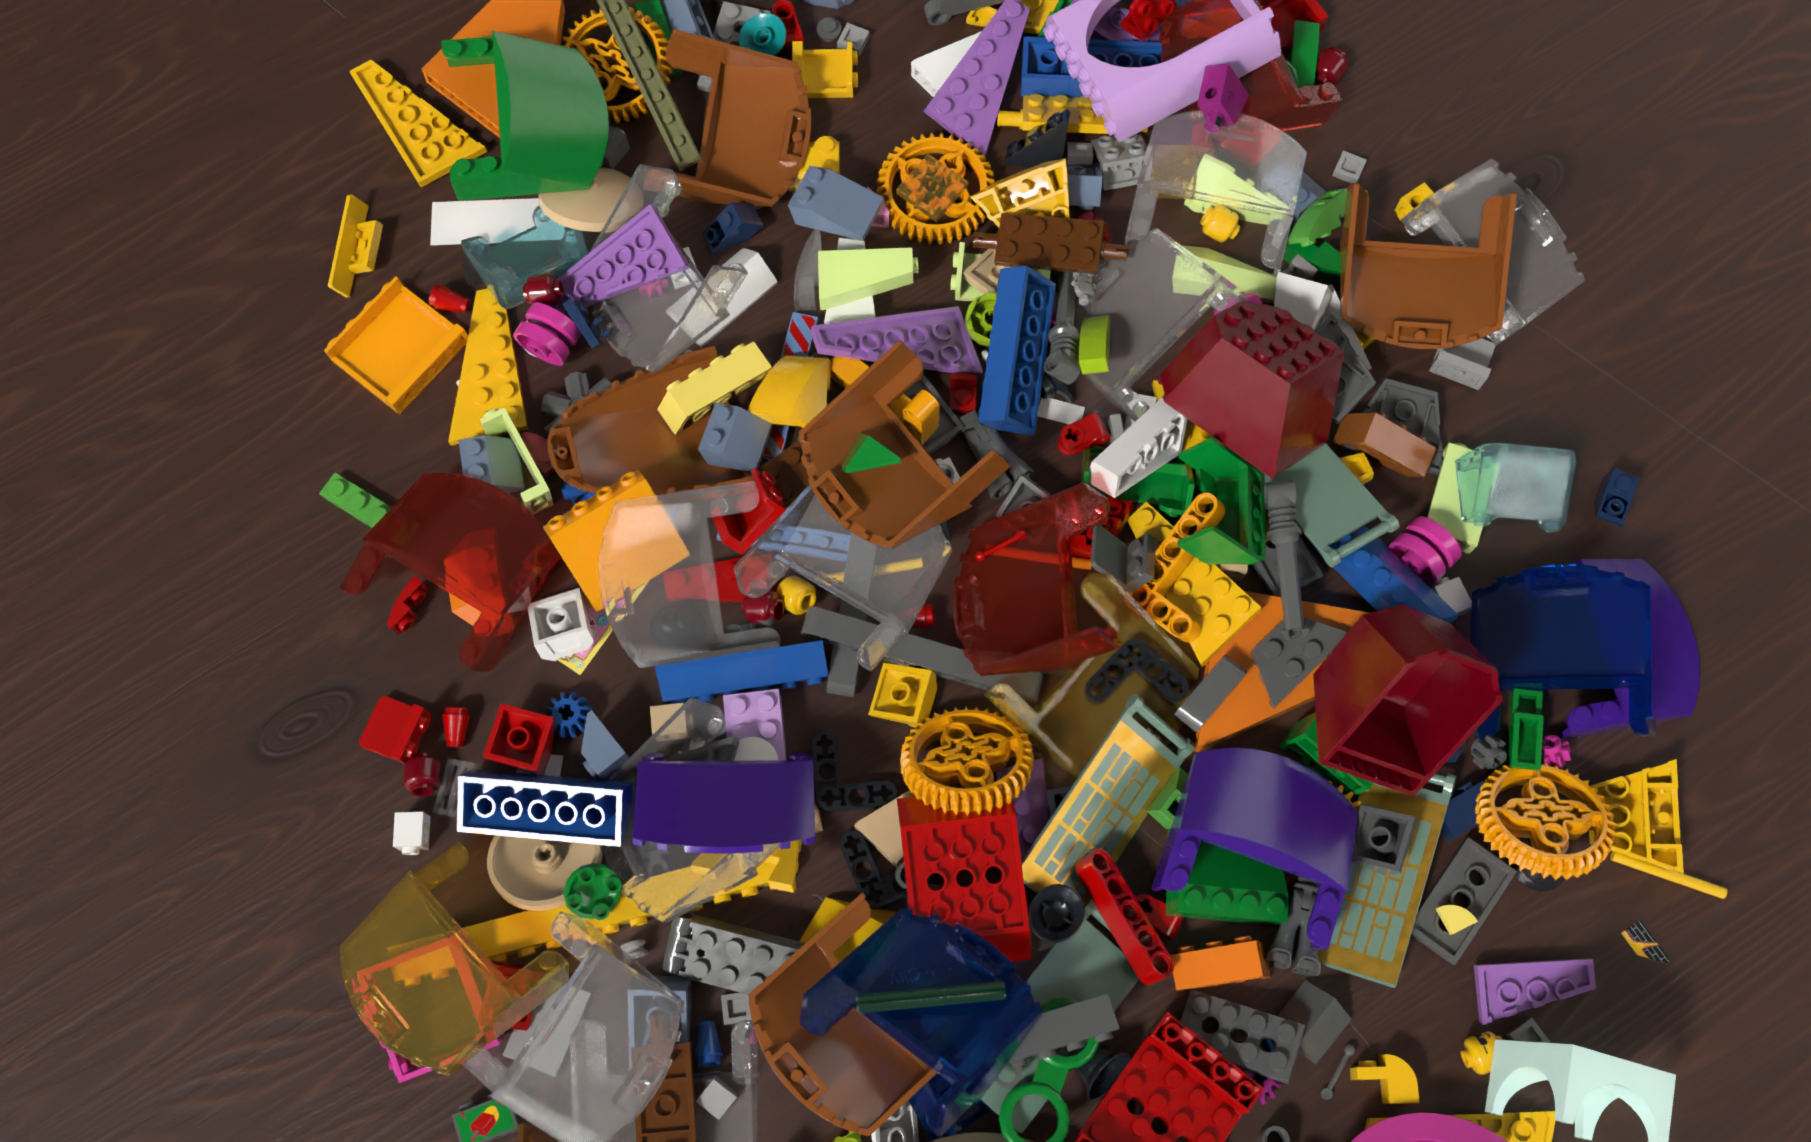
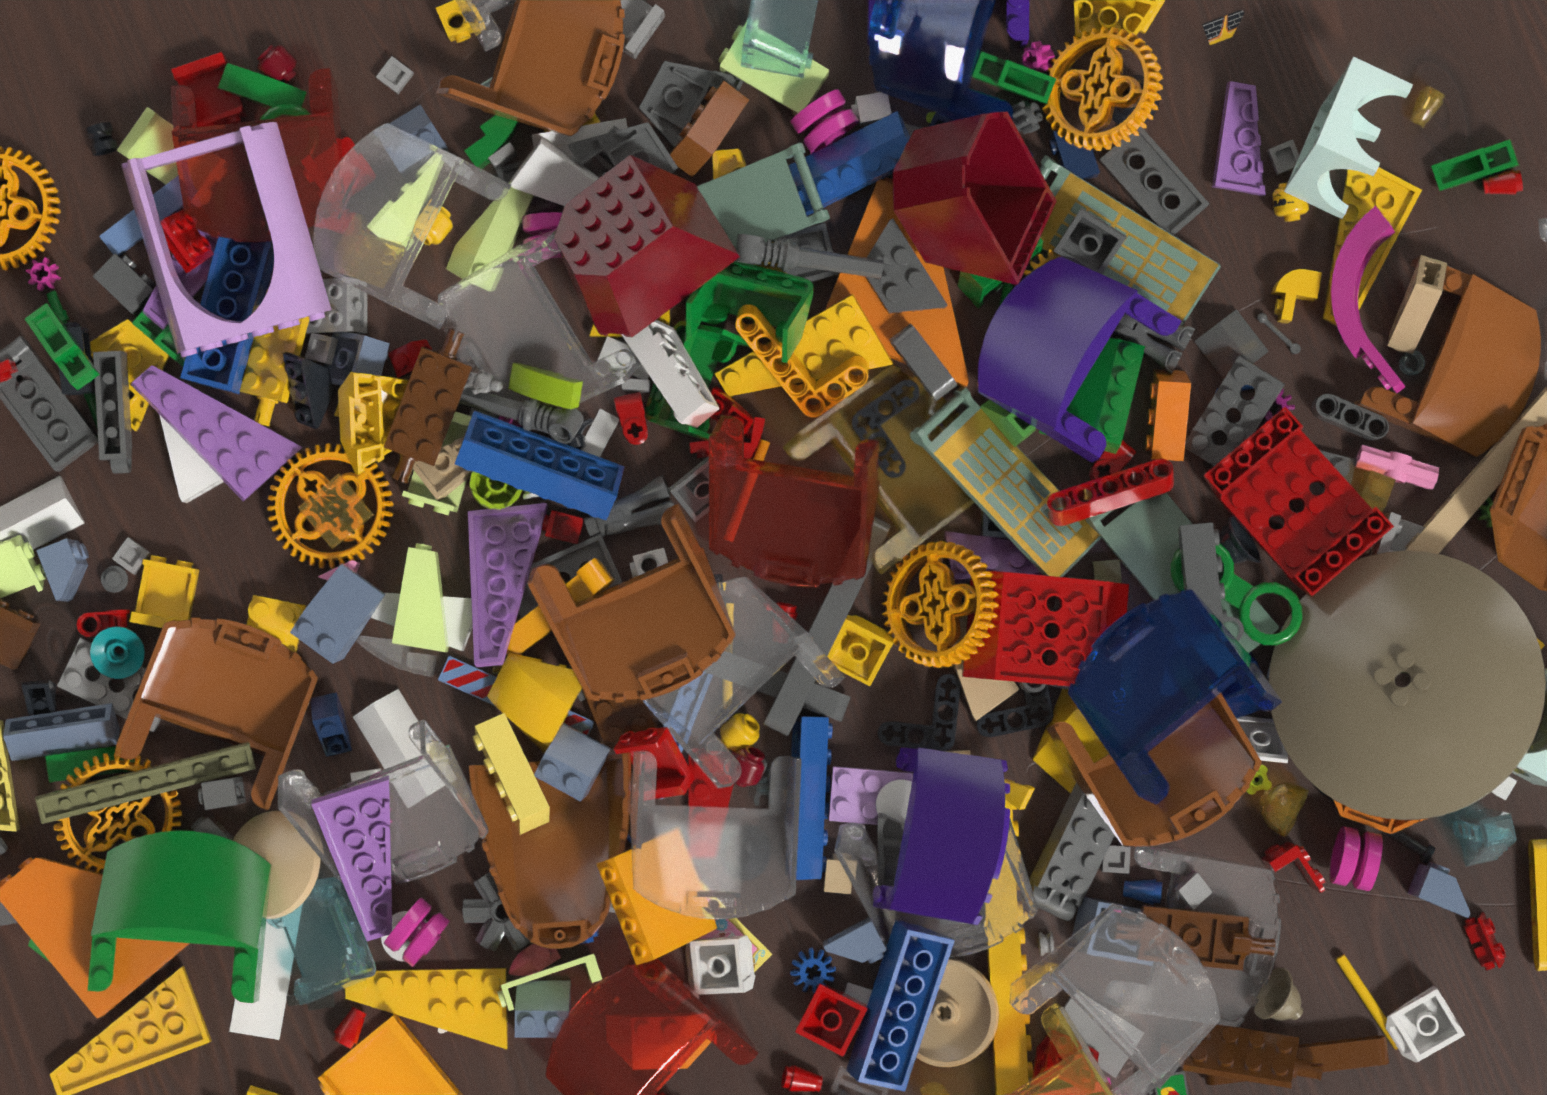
camera: 80 degrees left, 15 degrees up
dark red head [523,273,564,307] -> none
dark blue plate [562,298,612,349] -> none
green dish [563,863,622,920] -> none
green slope [842,433,901,473] -> none
clear green axle [856,981,1006,1013] -> none
red hinge [975,530,1027,562] -> none
black hat [1028,884,1085,943] -> none
dark grey bracket [1090,524,1155,593] -> none
magenta torso [1198,64,1249,133] -> none
bright green slope [1288,188,1370,247] -> none
light yellow tile [1436,905,1478,935] -> none
none -> dark grey brick [198,776,246,810]

